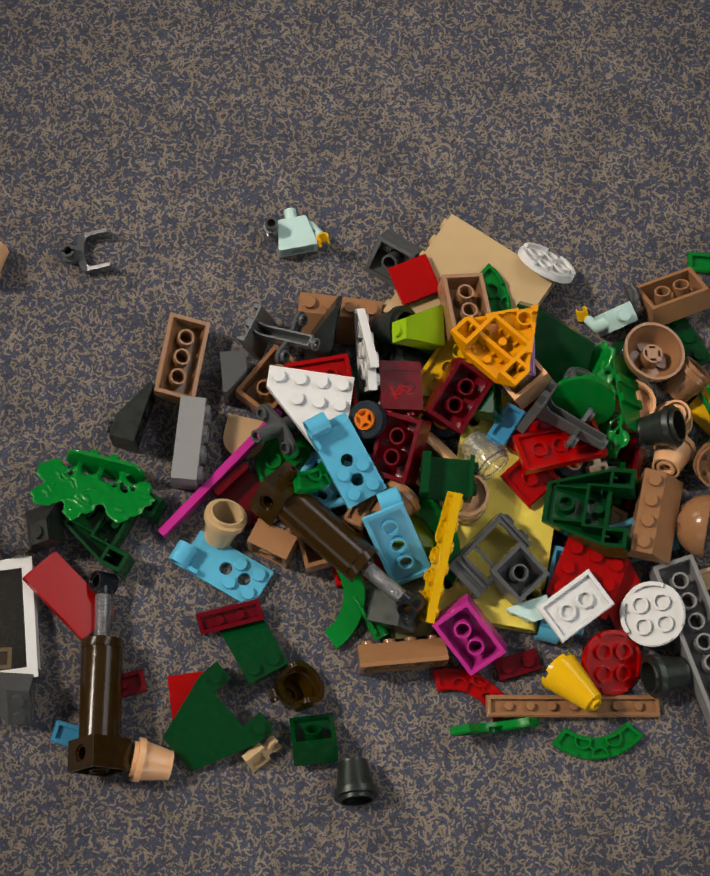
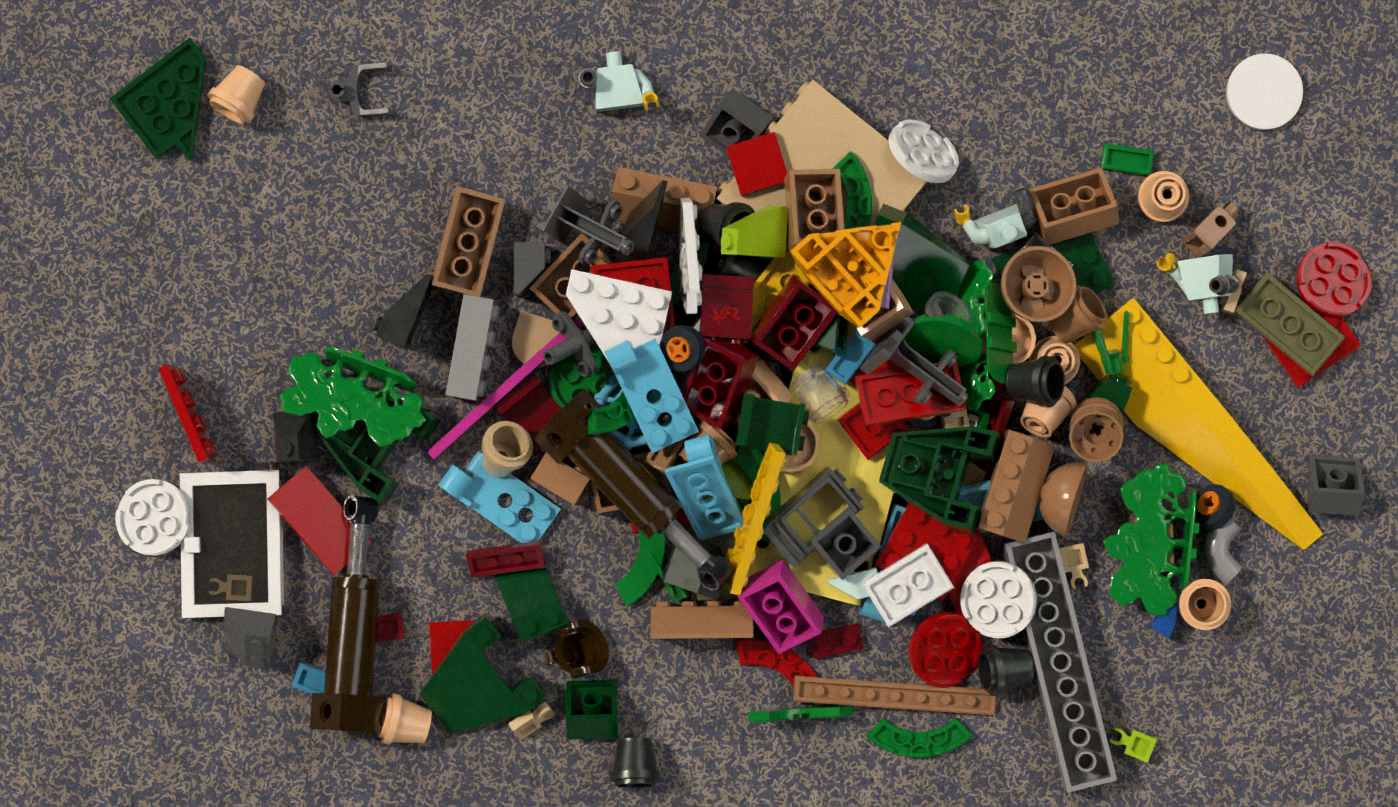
camera: 15 degrees right, 15 degrees up
yellow cone [541,652,602,711] -> none

